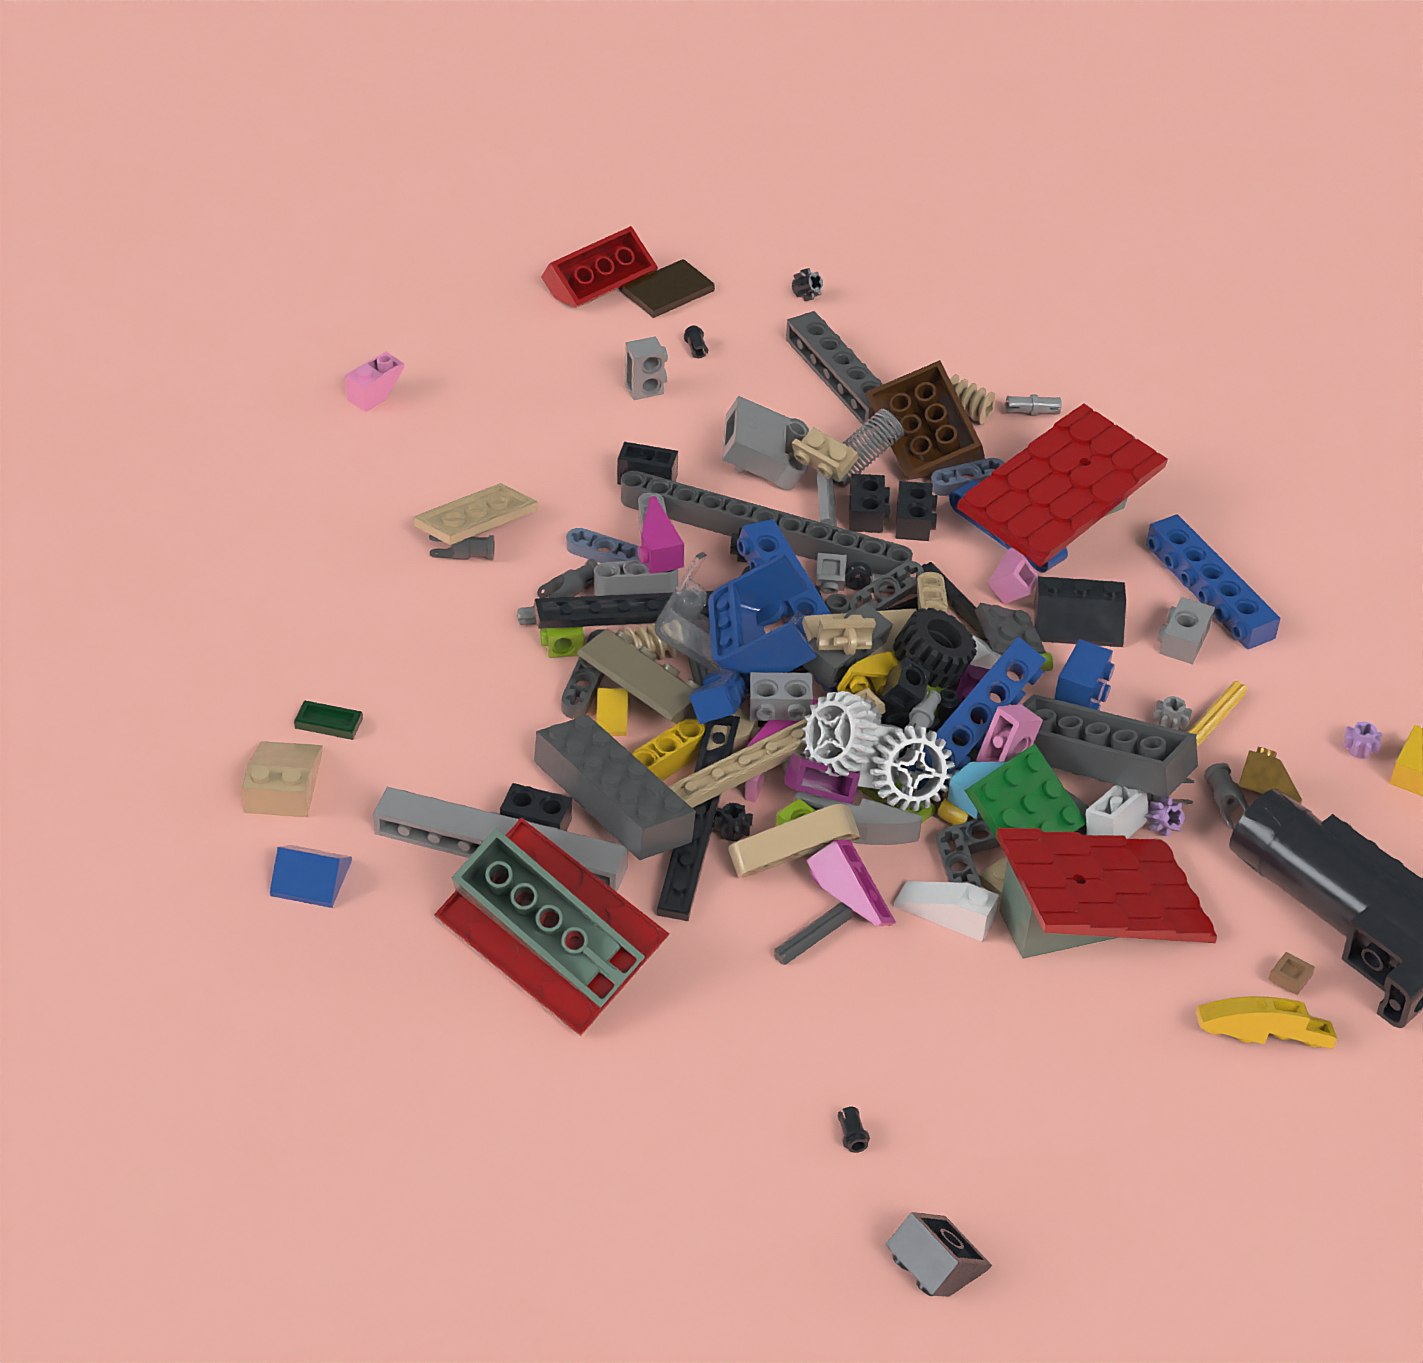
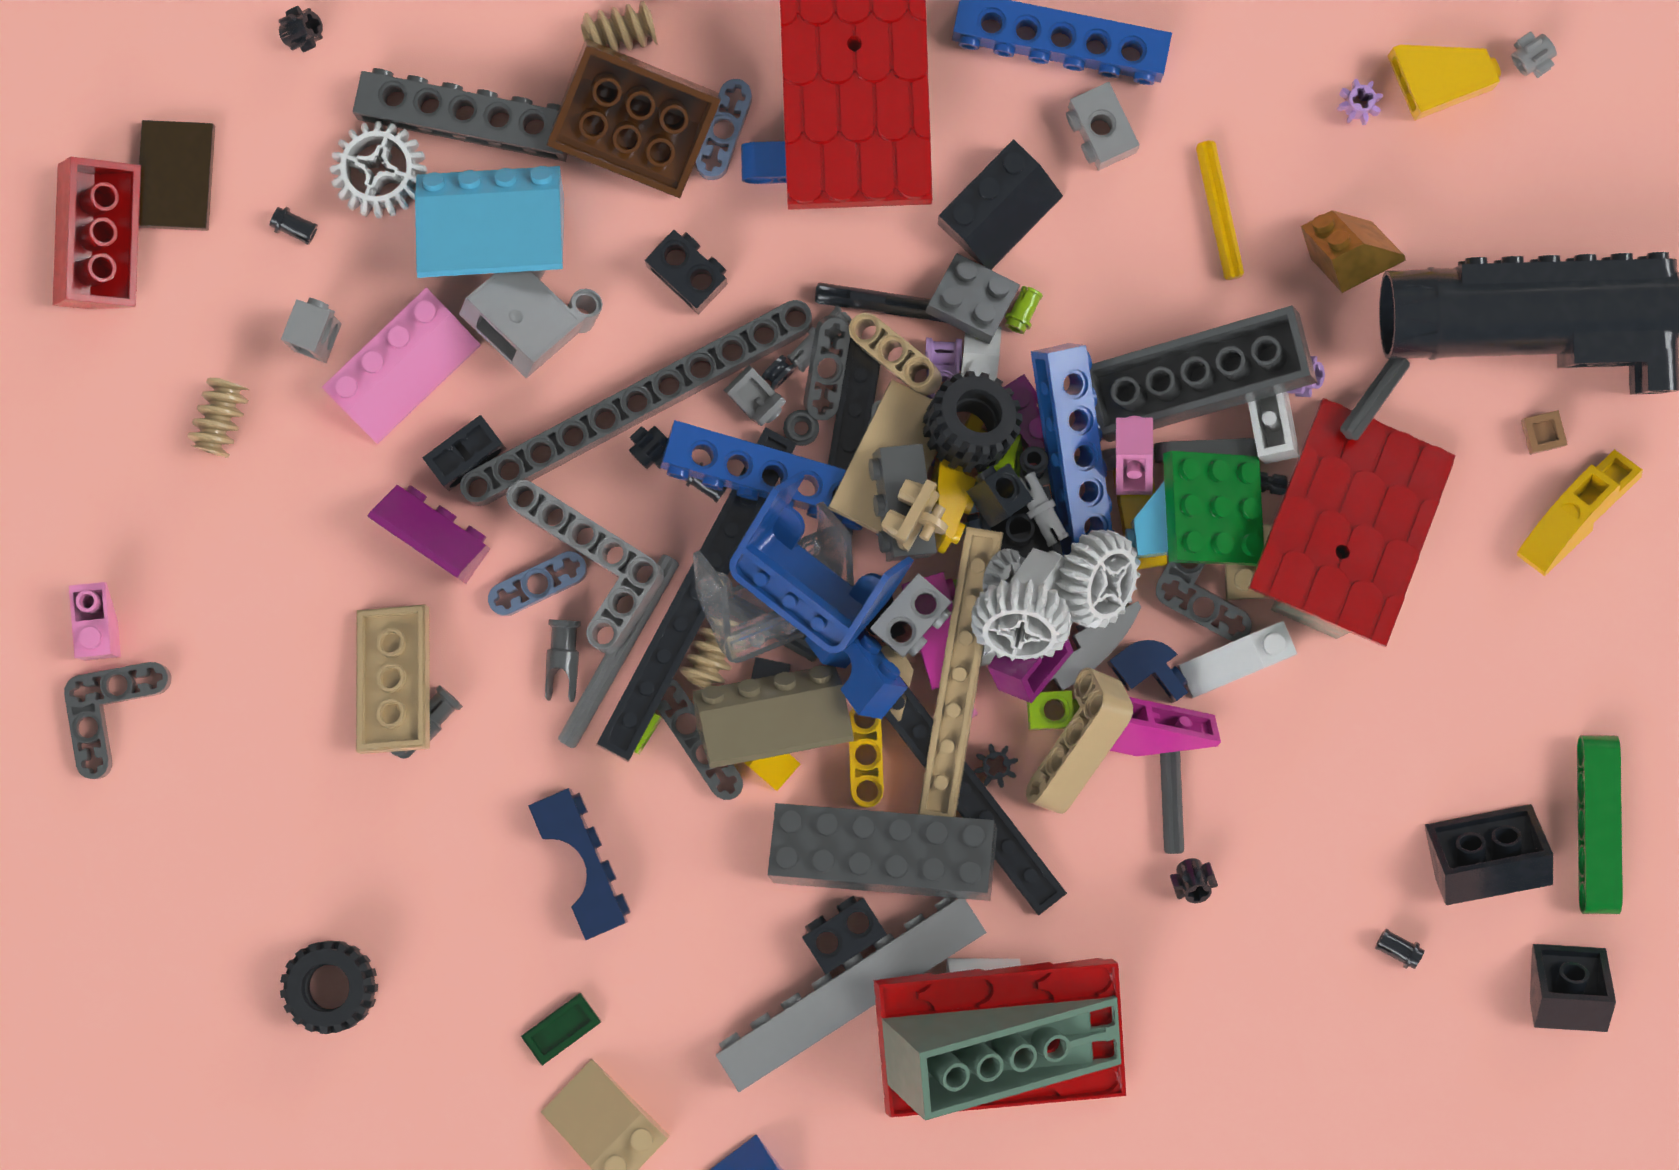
camera: 45 degrees left, 40 degrees up
dark pink slope [638,496,684,574] -> none
tan bracket [792,427,859,482] -> none
light grey tile [816,469,837,527] -> none
light grey piece [832,409,904,488] -> none
black brick [895,481,938,541] -> none
bright pink slope [988,548,1039,604] -> none
blue brick [1054,639,1115,711] -> none
light grey gear [1152,696,1192,730] -> none
light grey piece [1204,763,1249,830] -> none
none -> dark grey beam [64,662,172,779]
none -> tan piece [187,377,250,458]
none -> black tyre [280,941,378,1034]
none -> bright pink slope [322,287,481,444]
none -> white gear [329,121,428,219]
none -> magenta slope [367,485,490,584]
none -> medium azure slope [415,166,565,278]
none -> dark blue arch [528,788,631,941]
none -> dark blue brick [1107,640,1188,703]
none -> black gear [1170,858,1218,904]
none -> dark grey axle [1340,359,1410,440]
none -> black slope [1425,804,1553,906]
none -> green beam [1577,735,1623,914]

